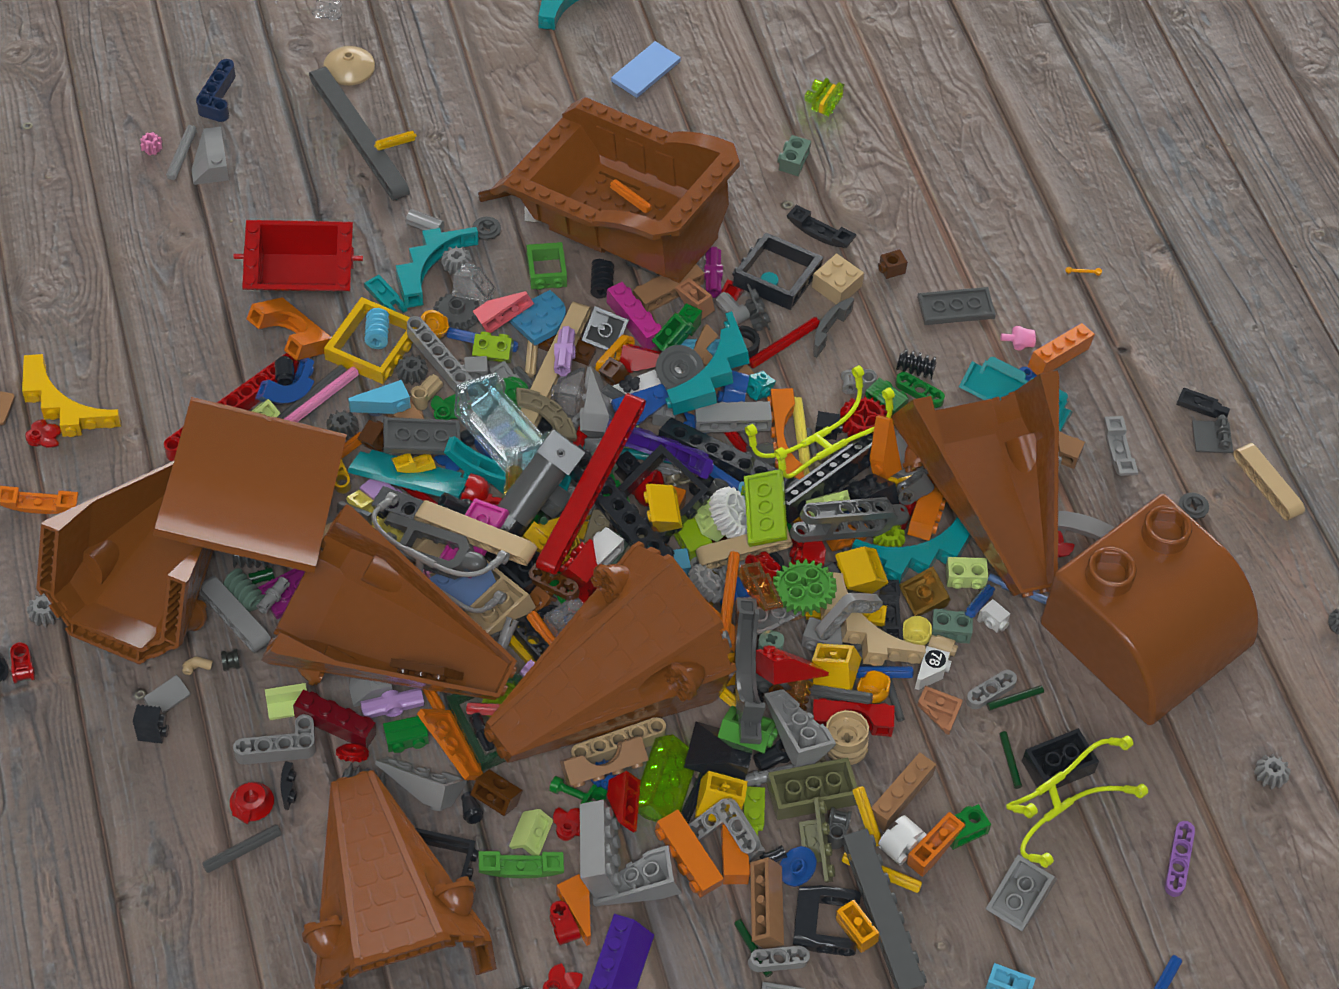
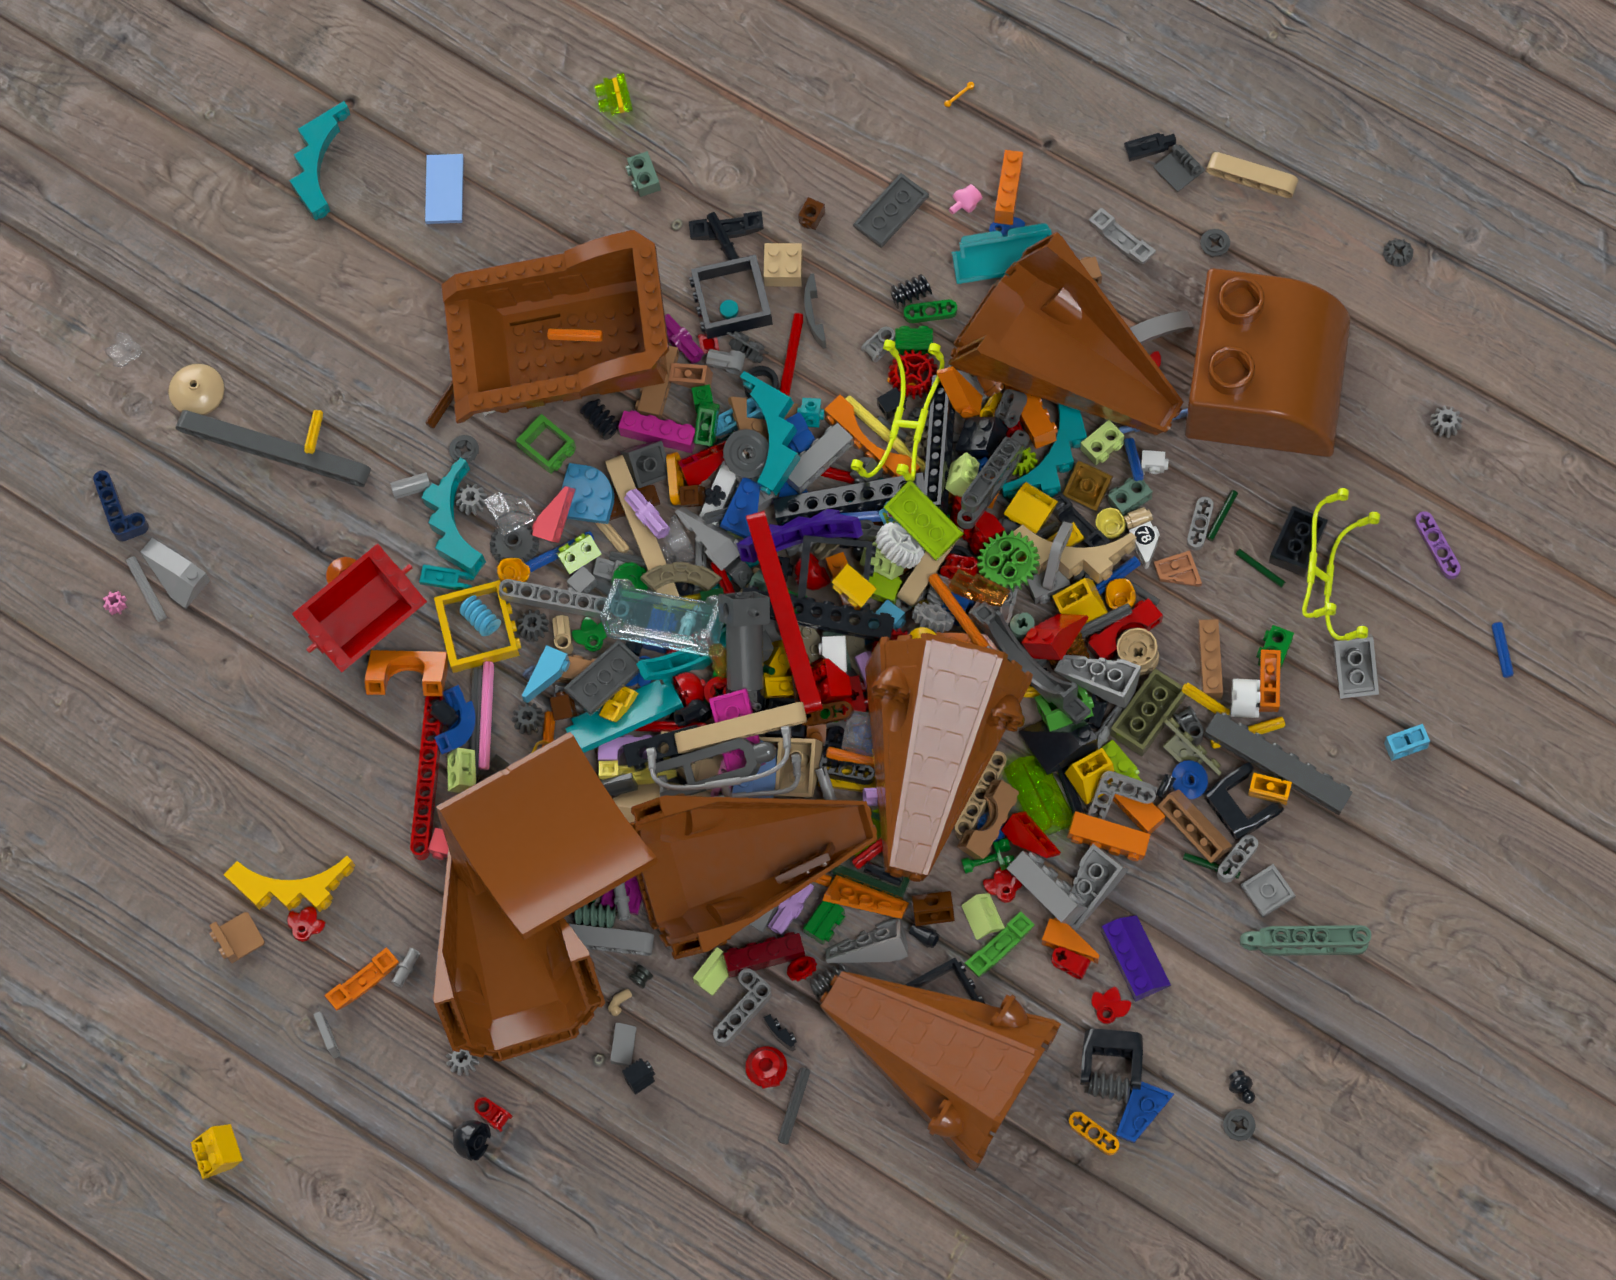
camera: 30 degrees left, 15 degrees up
none -> black axle [707,212,740,261]

